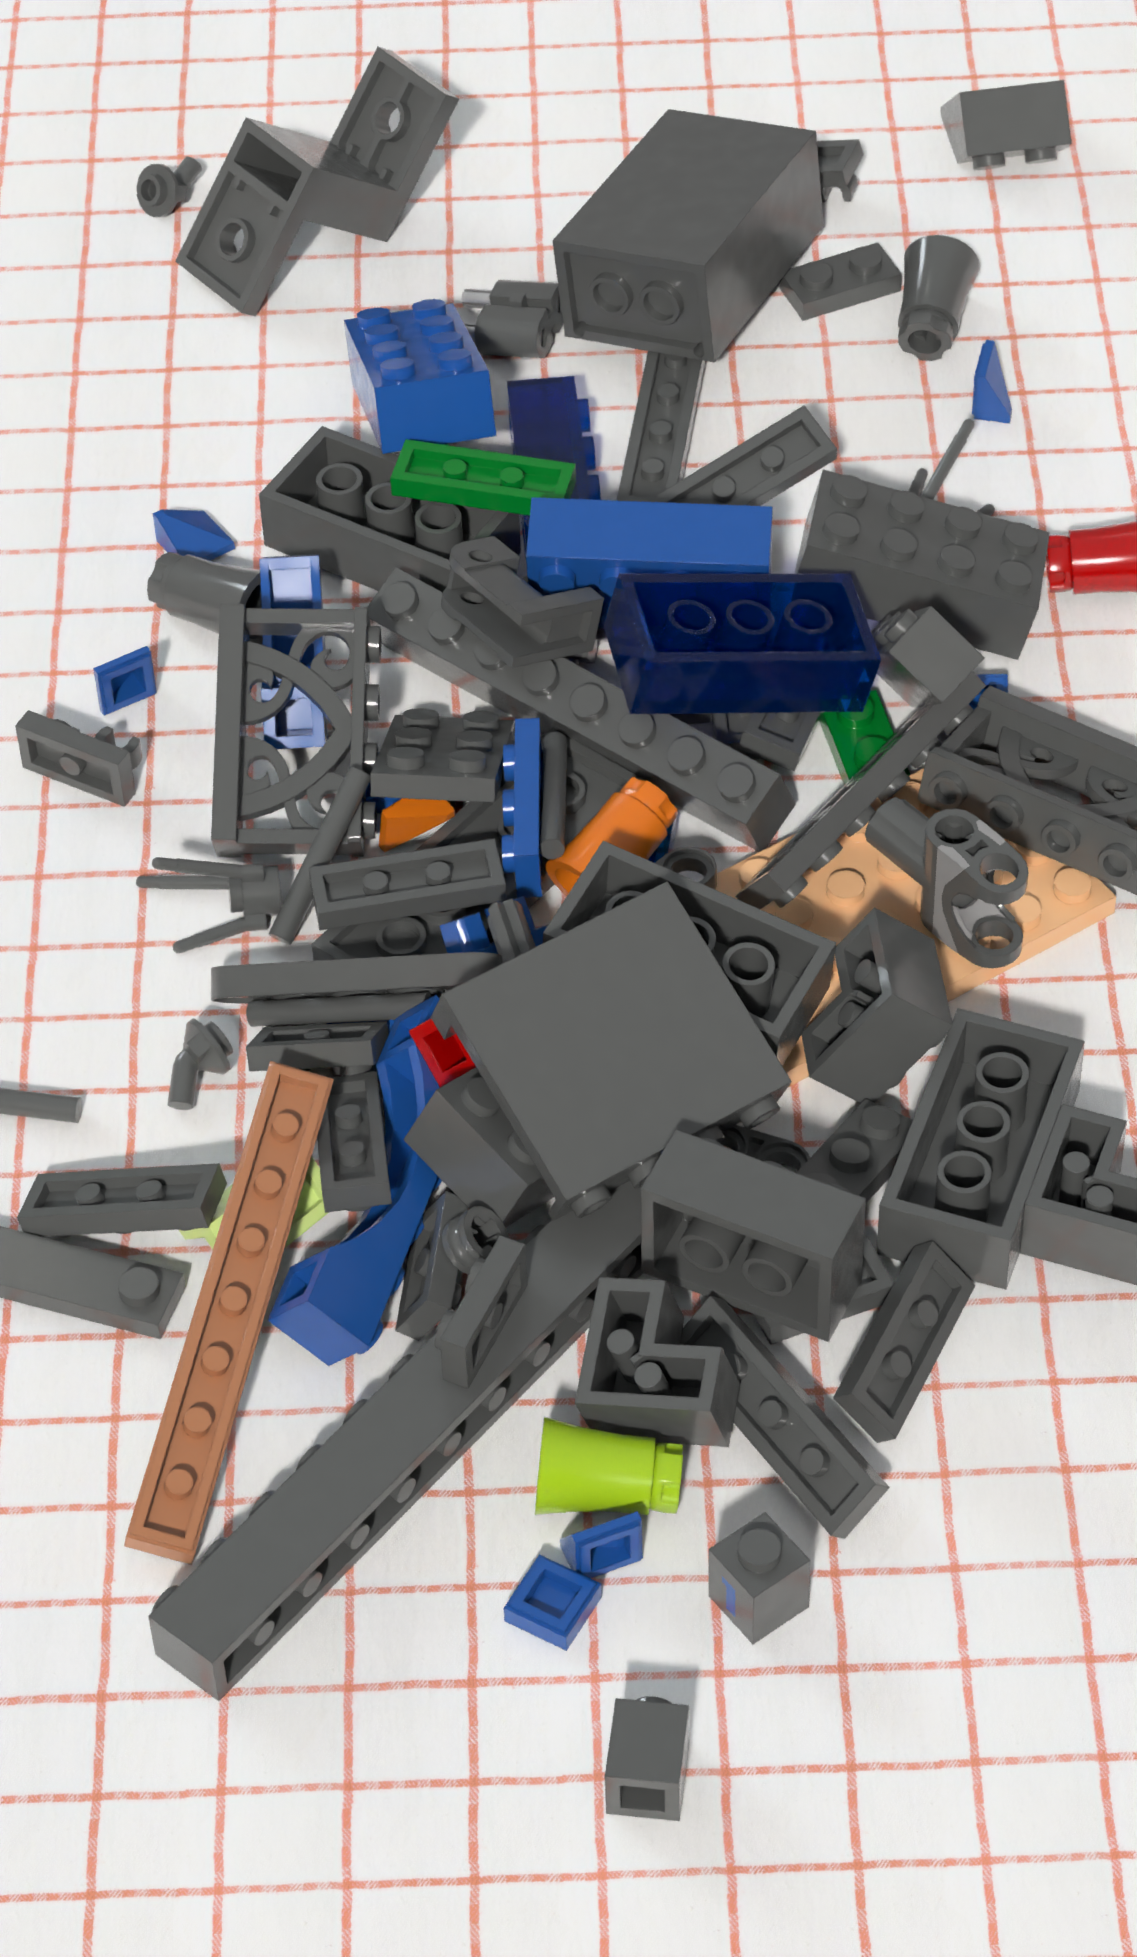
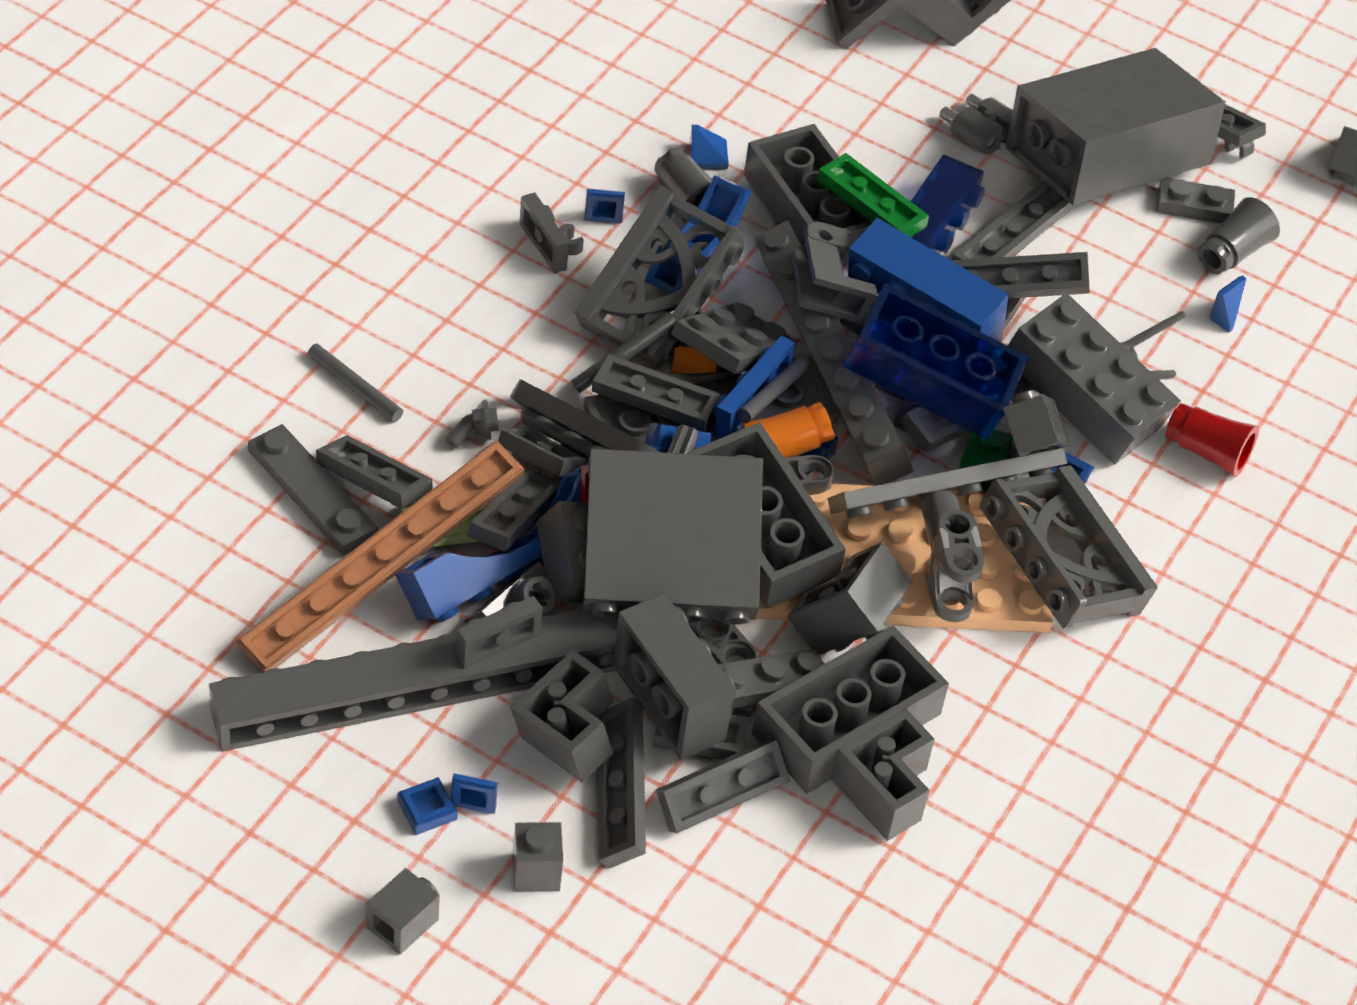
camera: 25 degrees right, 0 degrees up
dark grey plant [136,857,282,953] -> none
blue brick [344,299,496,454] -> none
lime plant [535,1416,683,1515] -> none

